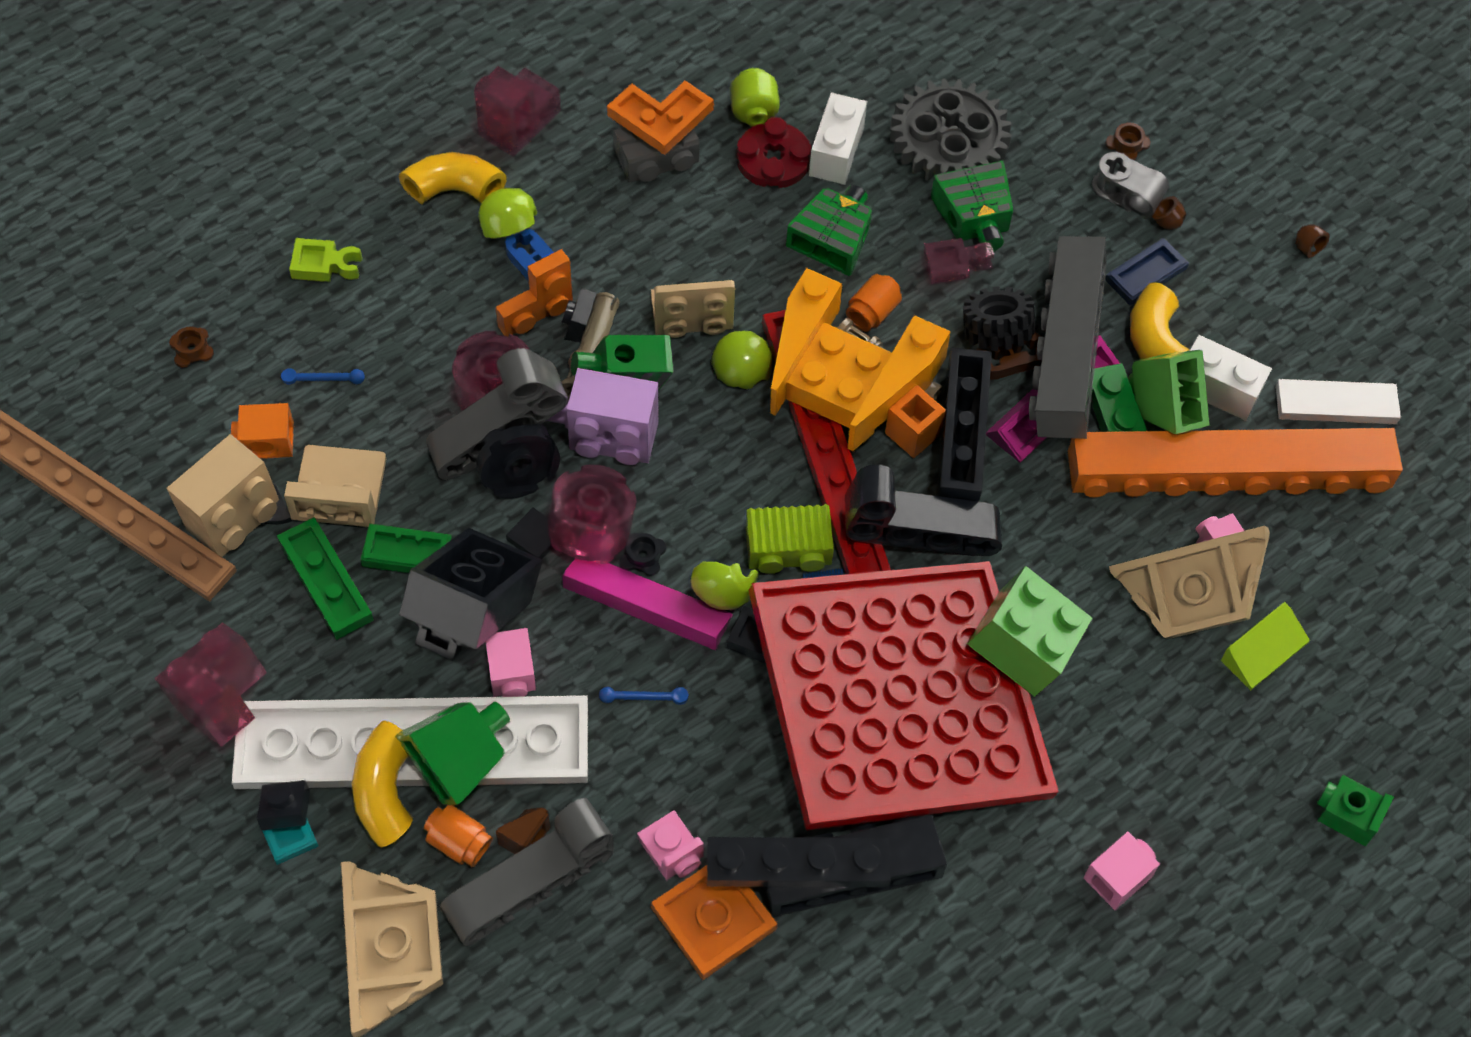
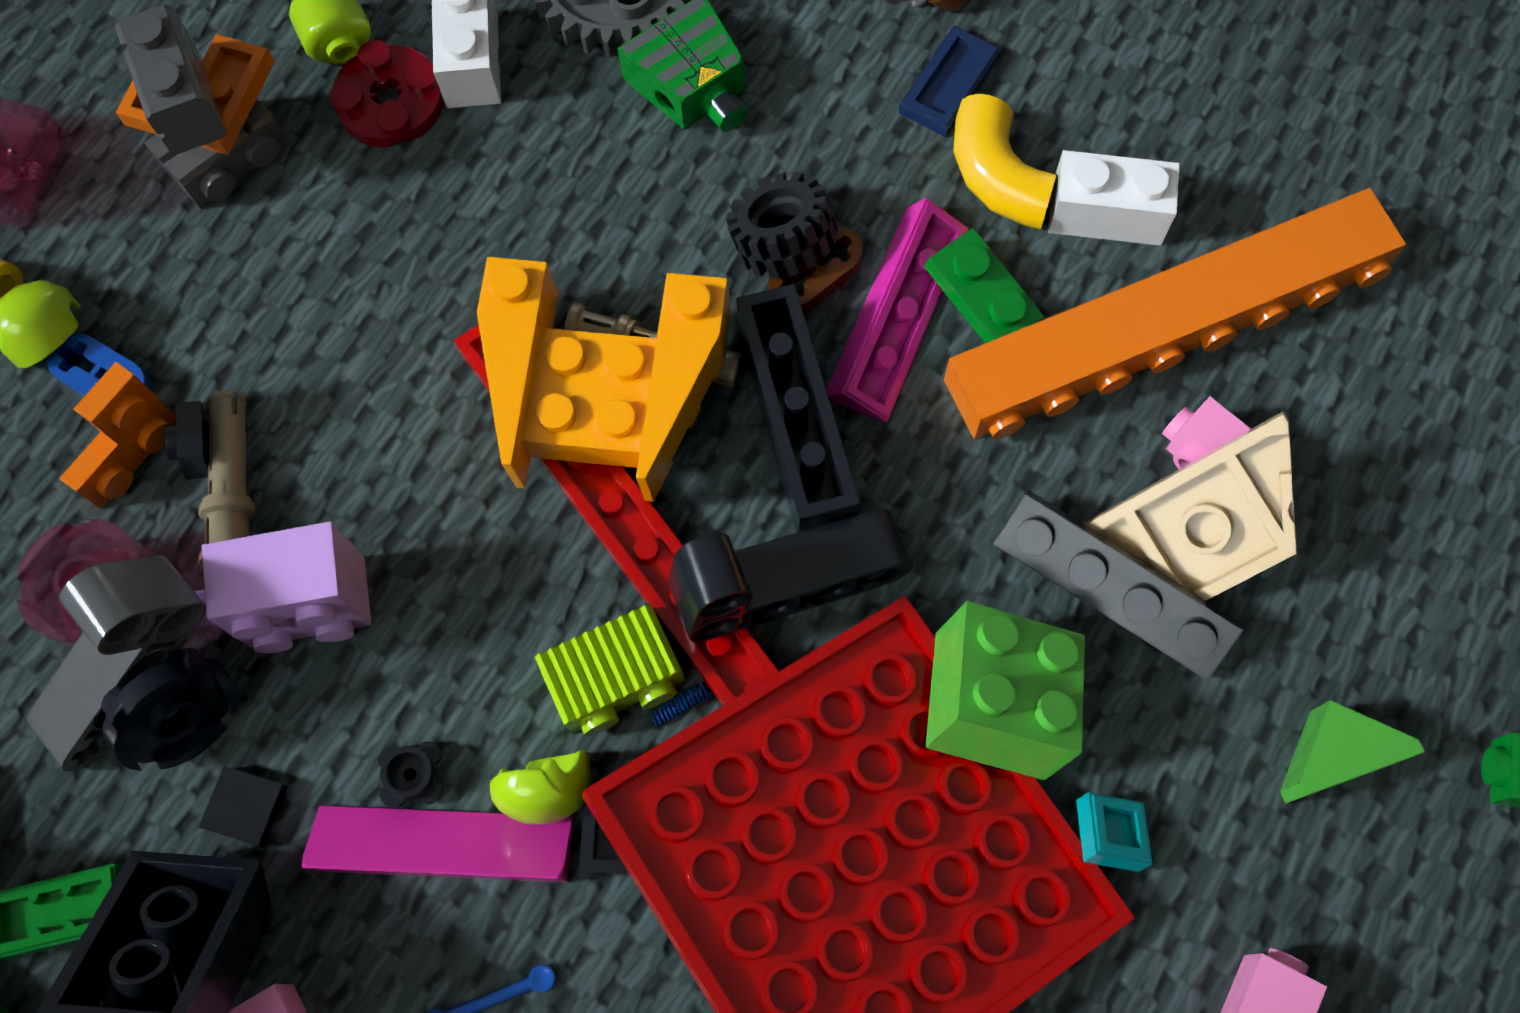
camera: 15 degrees left, 10 degrees up
clear pink brick [548,464,636,564] -> none
green torso [571,335,673,391] -> none
tan bracket [651,280,735,338] -> none
lime hair [711,331,775,389] -> none
green torso [786,185,872,276] -> none
orange brick [846,274,902,331] -> none
orange brick [885,385,946,459] -> none
clear pink plate [924,238,994,284] -> none
dark grey brick [1029,236,1107,439] -> none
bright green torso [1128,350,1210,434] -> none
lime slope [1221,602,1310,690] -> none
white tile [1275,379,1401,424] -> none
none -> dark grey brick [114,4,227,154]
none -> plate [993,490,1244,681]
none -> teal tile [1076,792,1153,872]
none -> bright green slope [1280,700,1425,804]

